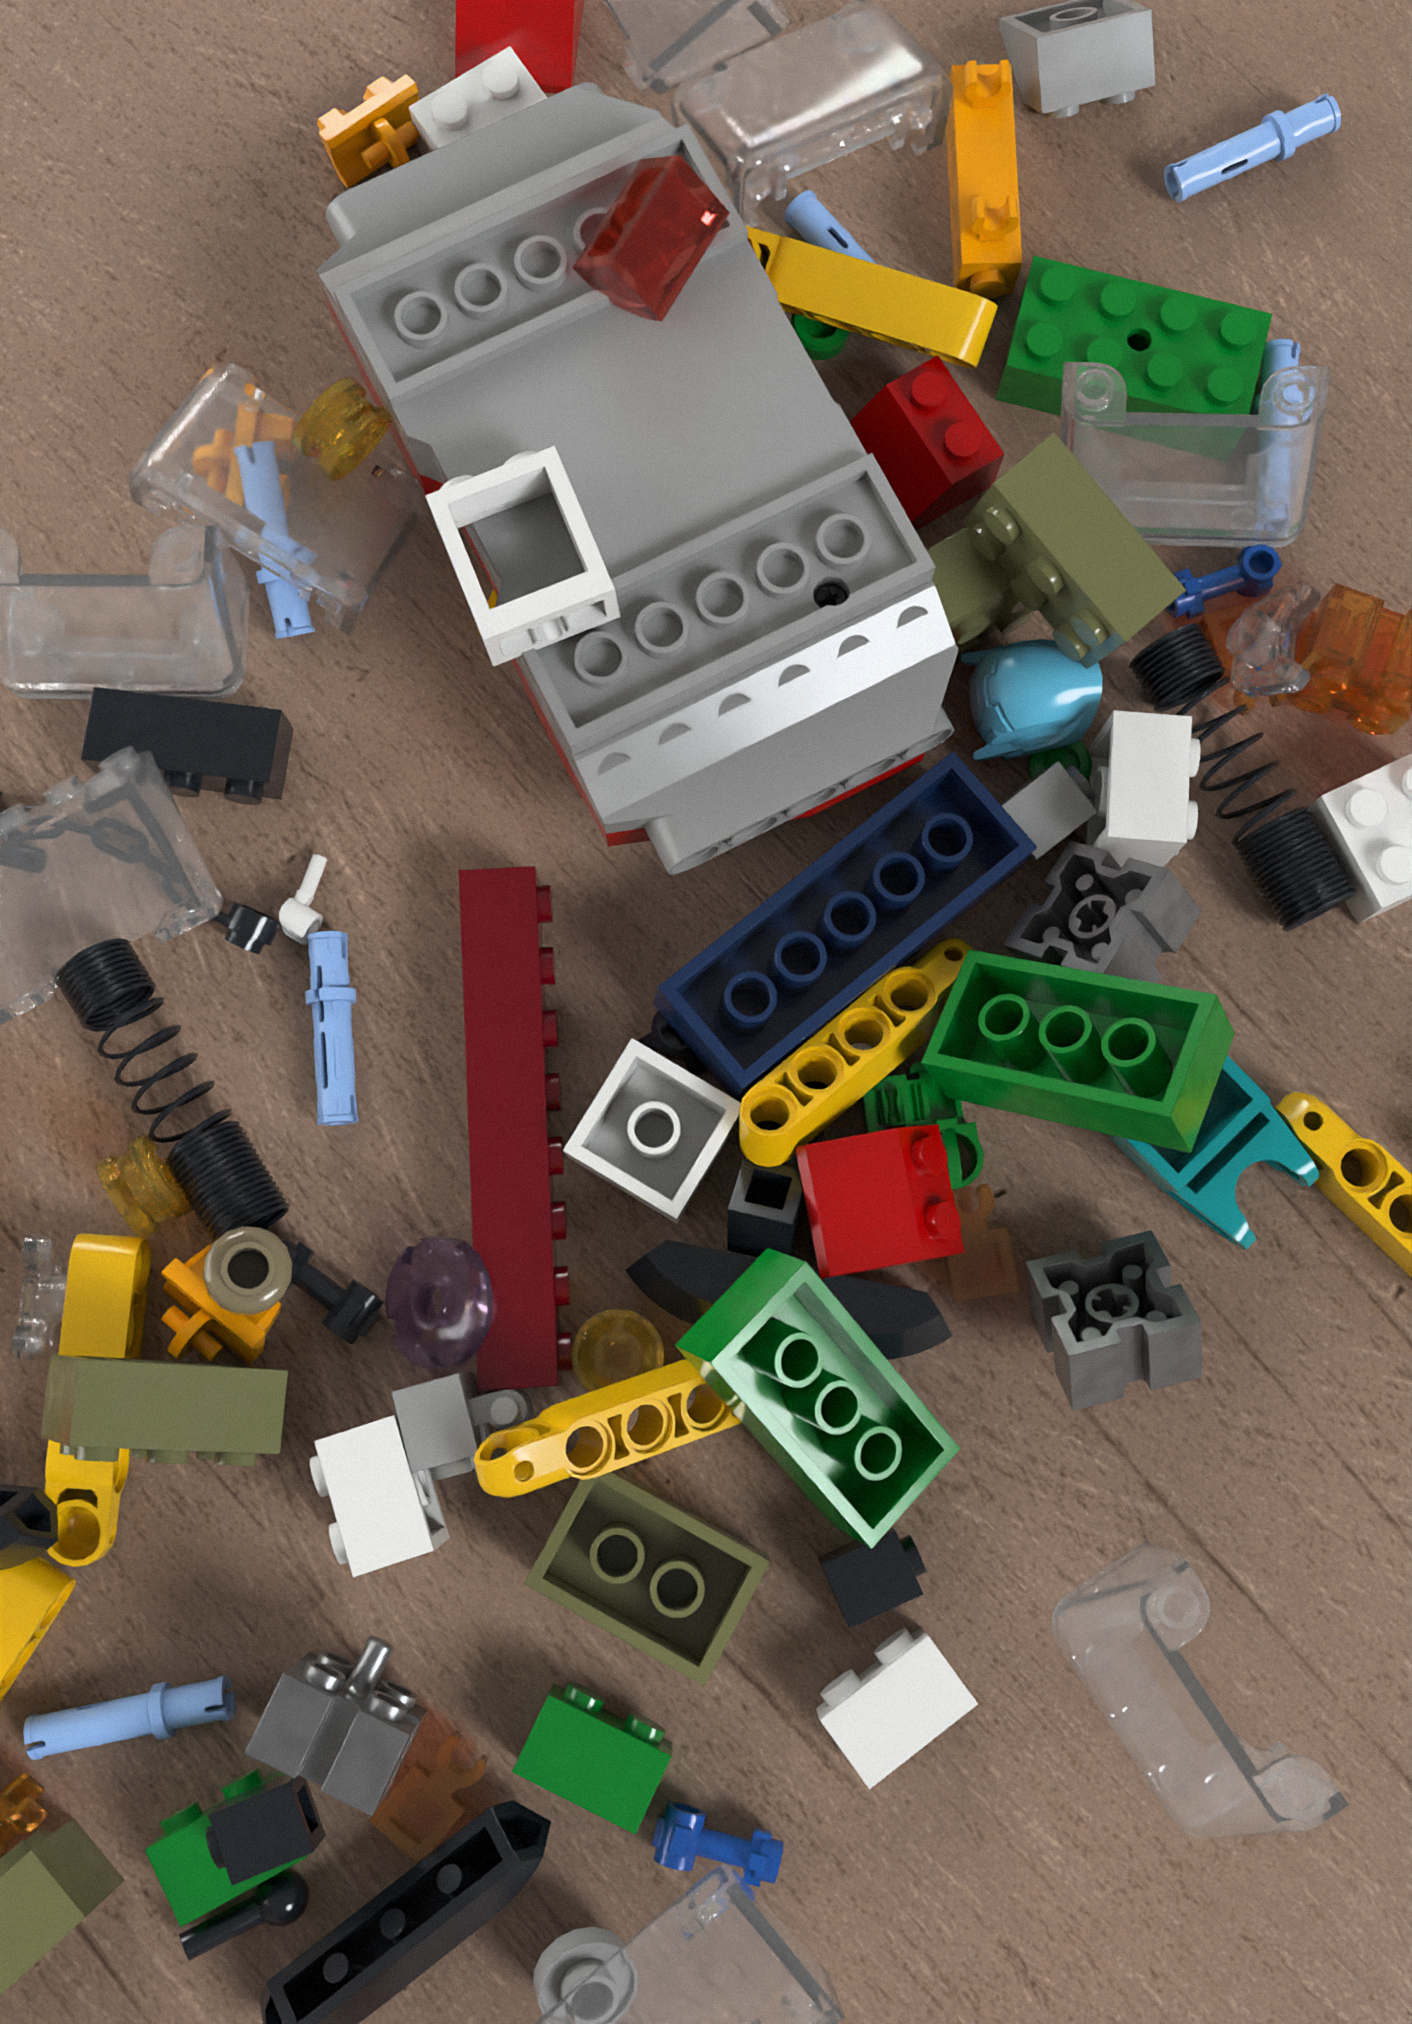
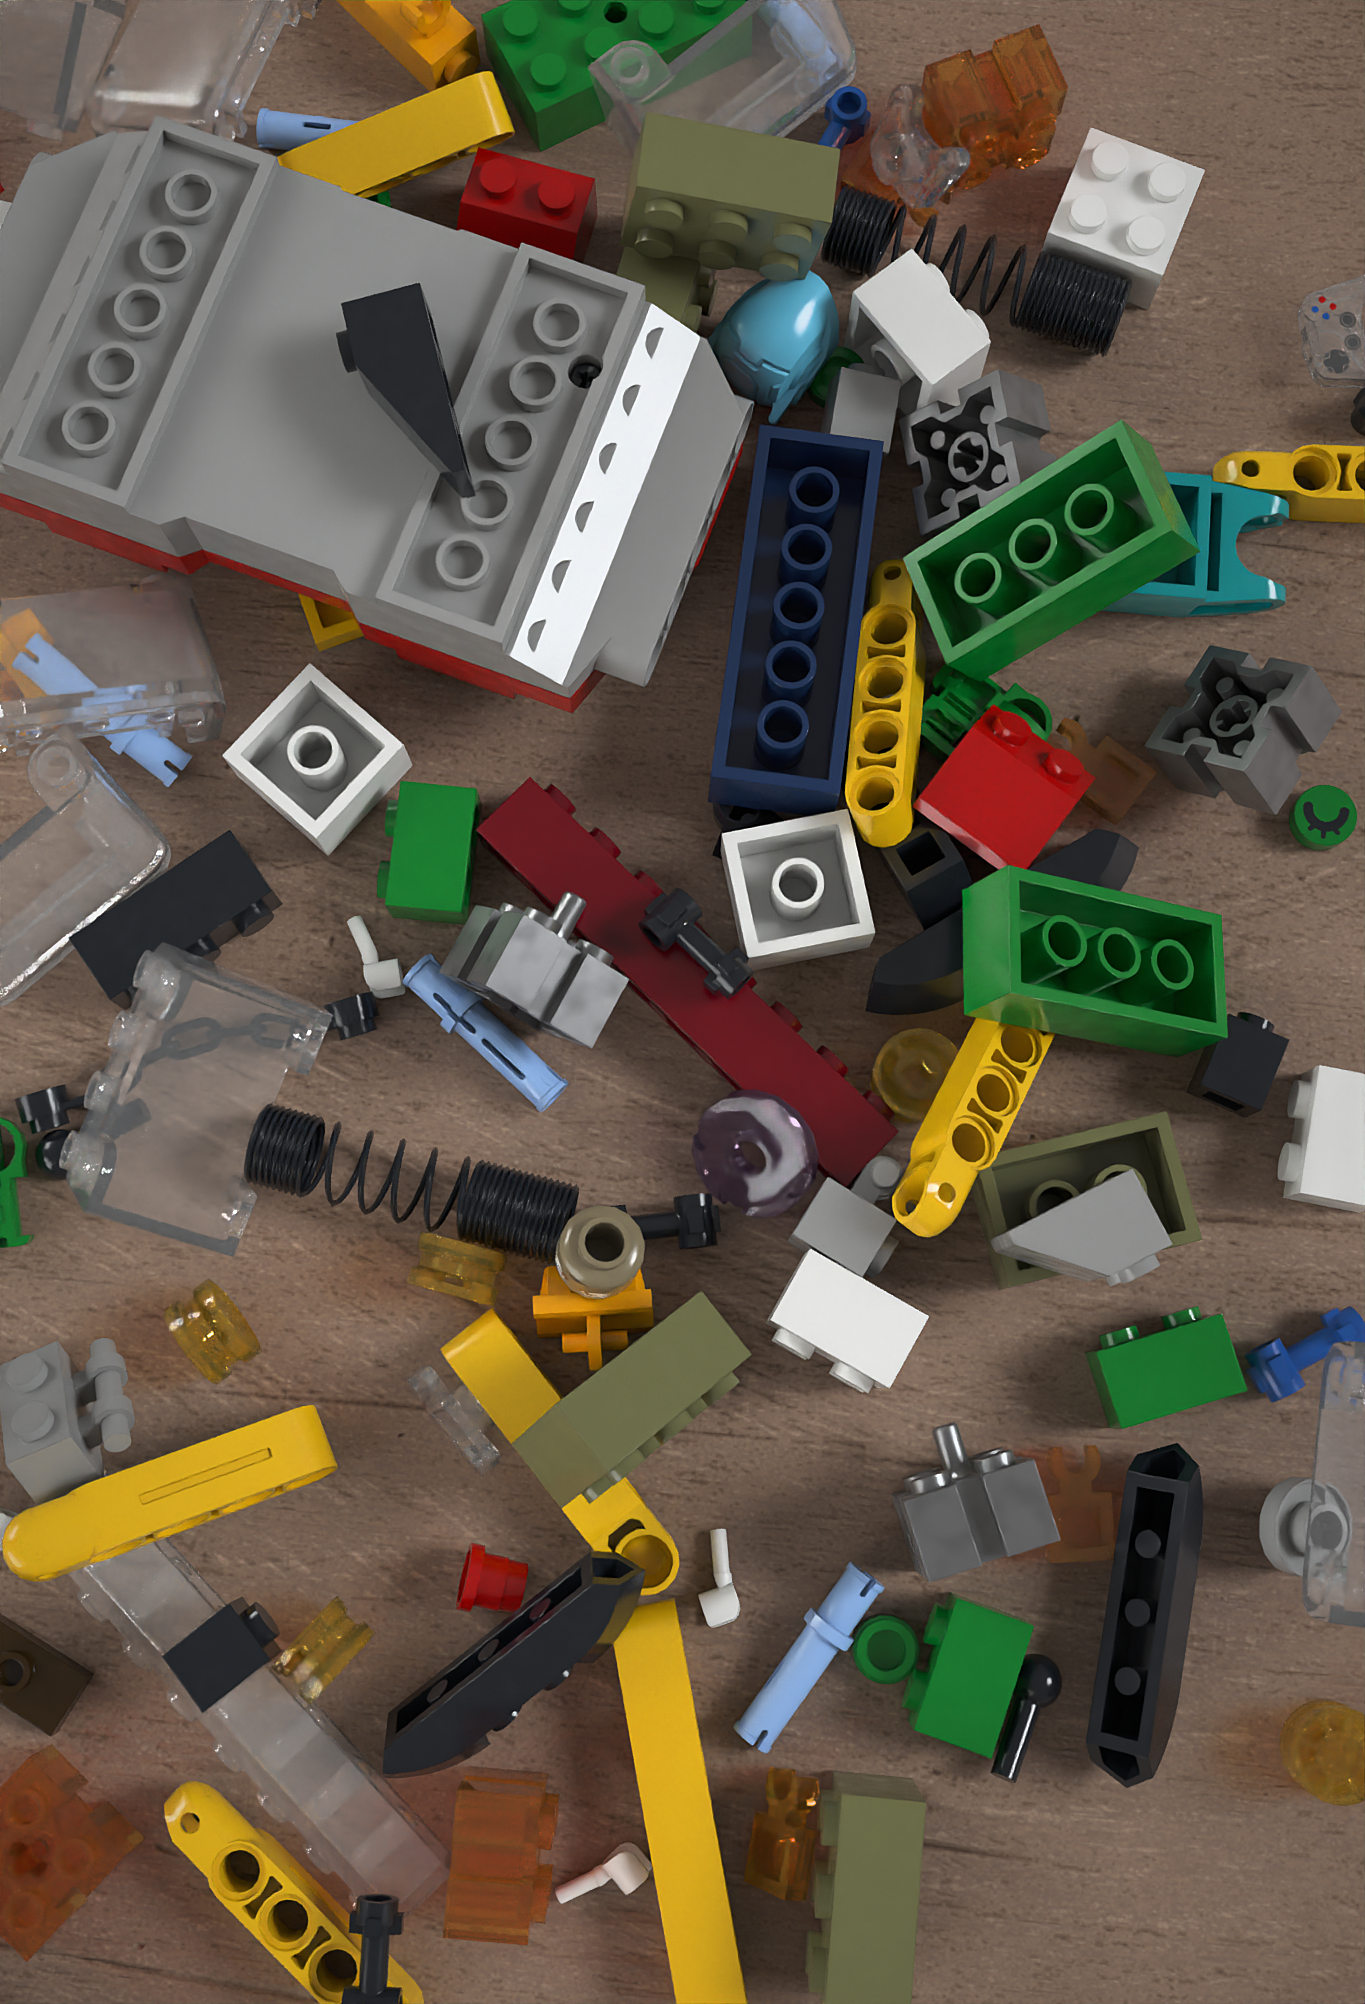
camera: 40 degrees left, 0 degrees up
black brick [206,1774,326,1886] -> none
clear yellow wheel [291,376,391,482] -> none
white window [425,446,620,667] -> none
clear red brick [572,155,730,321] -> none
none -> white brick [222,663,413,856]
none -> black slope [336,283,476,498]
none -> green brick [377,781,482,925]
none -> flat silver brick [439,891,629,1048]
none -> black bar [638,888,755,1000]
none -> white hand [698,1529,740,1628]
none -> green tile [851,1613,919,1685]
none -> light grey slope [989,1169,1173,1287]
none -> green tile [1289,785,1357,851]

